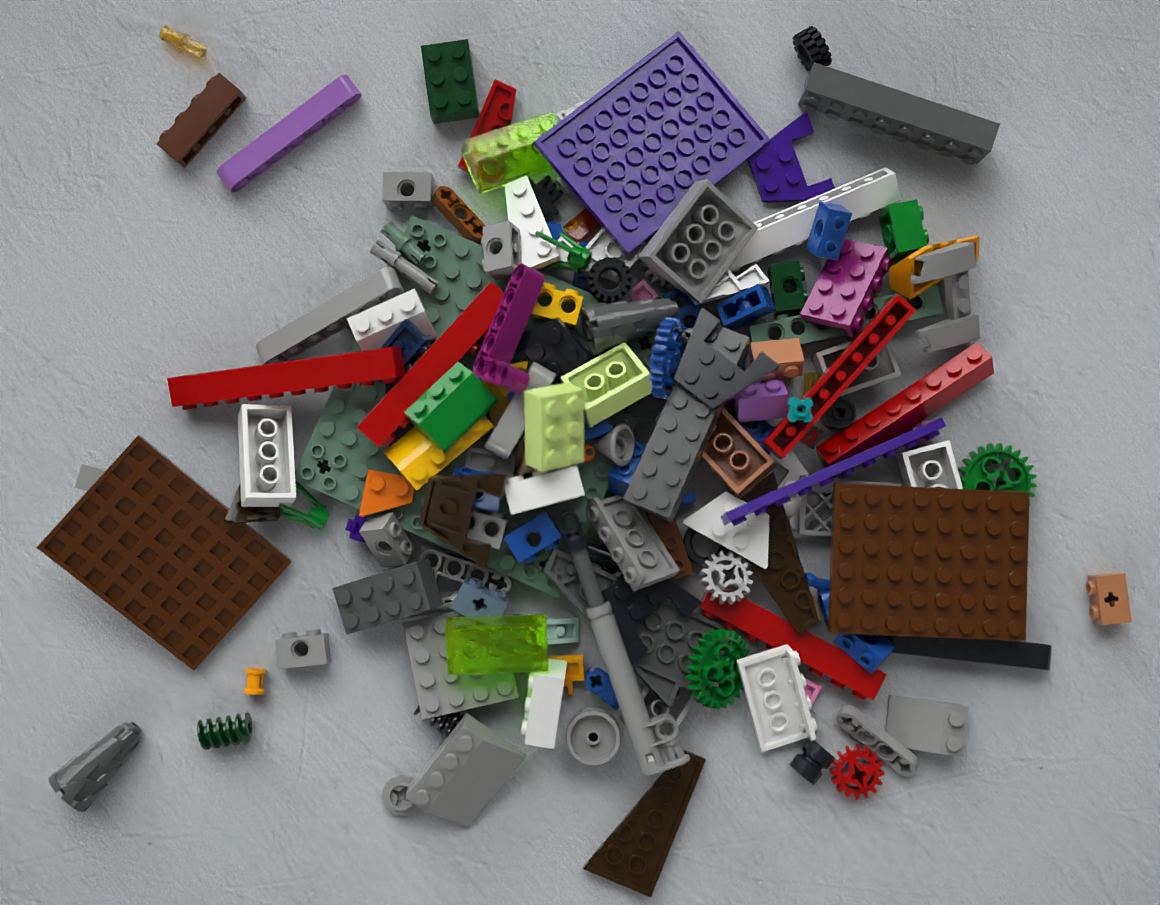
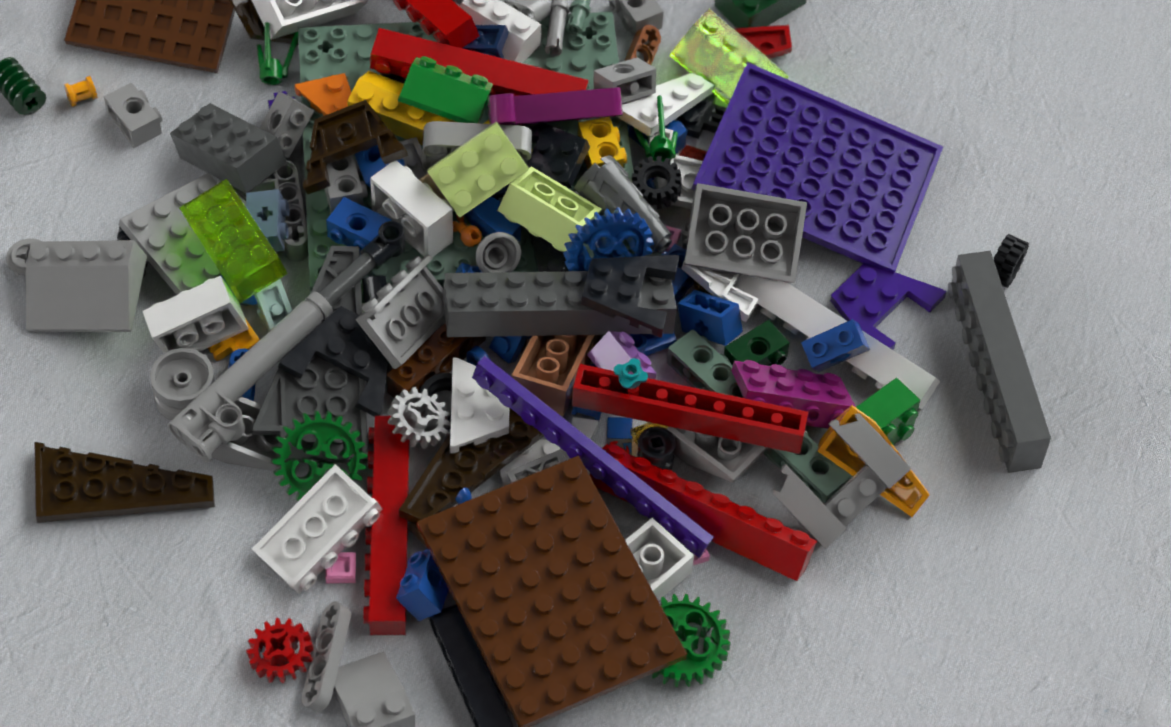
camera: 50 degrees right, 30 degrees down
nougat slope [749,338,804,381] -> none
black wheel [789,739,835,785] -> none

